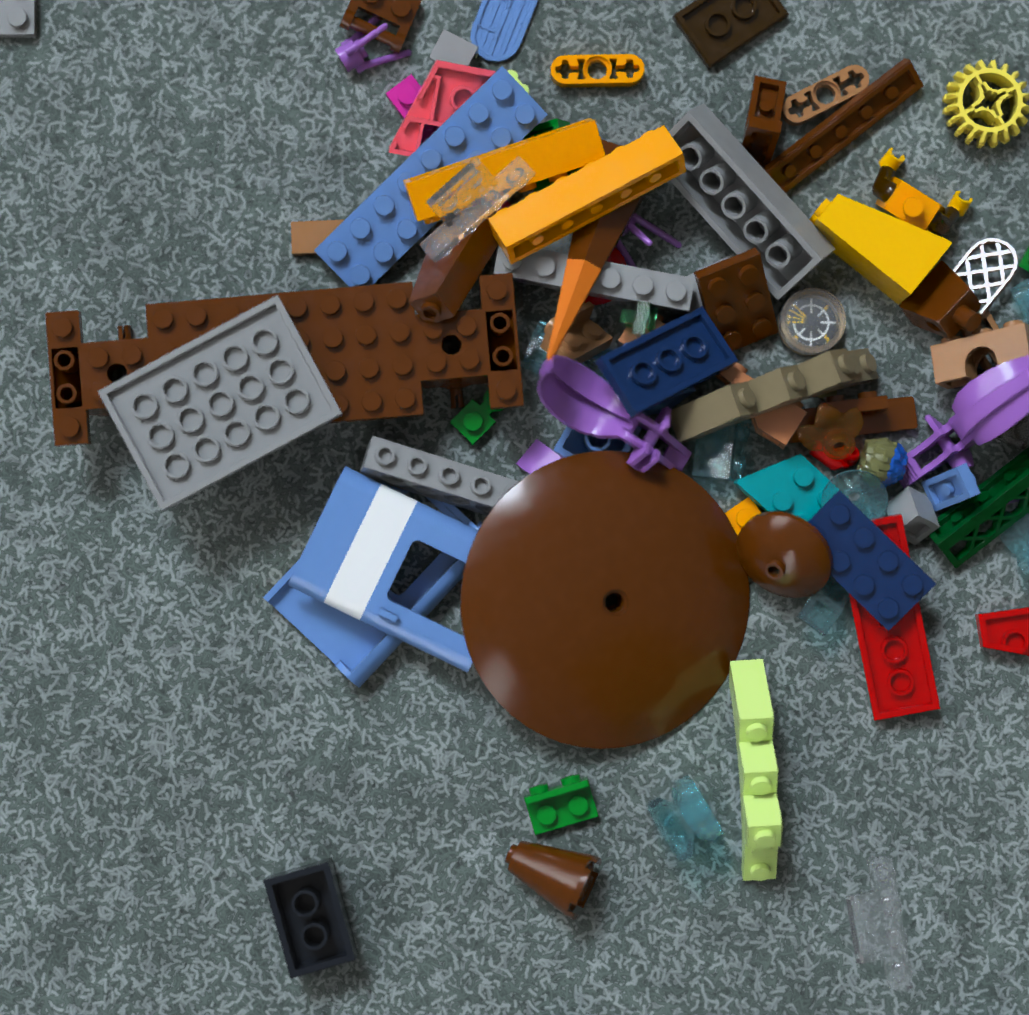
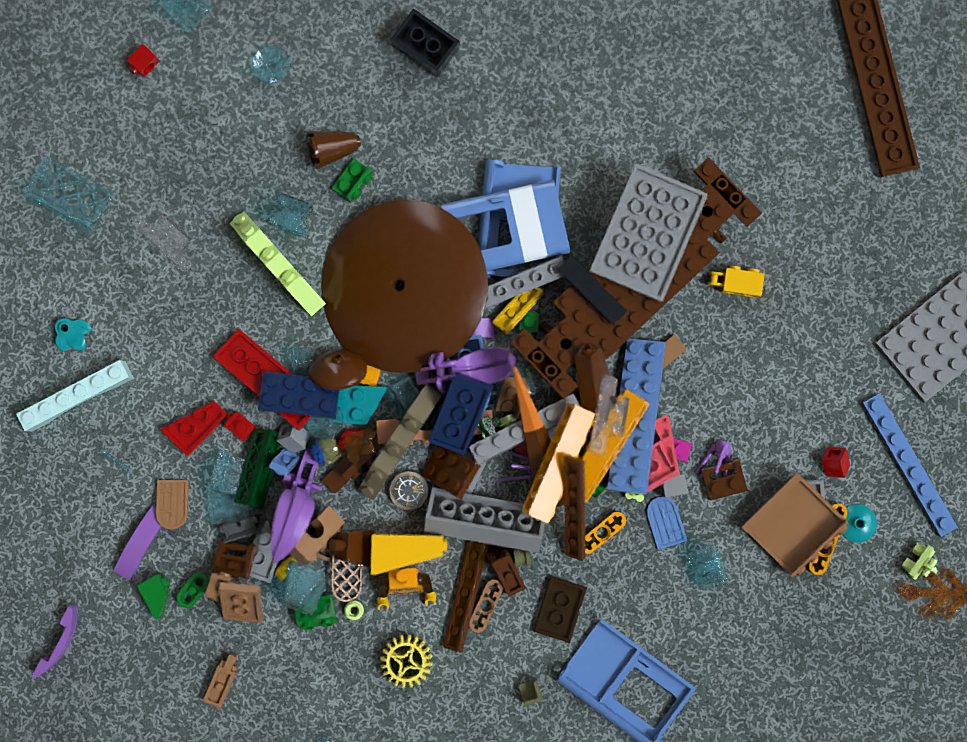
camera: 145 degrees right, 0 degrees up
none -> red bracket [224,412,256,441]
none -> yellowish green plate [344,600,364,620]
none -> yellow tile [492,287,545,335]
none -> yellowish green plate [498,414,516,429]
none -> olive wheel [513,548,531,567]
none -> black tile [558,256,627,325]
none -> reddish brown tile [564,454,585,561]
none -> yellow brick [707,266,765,298]

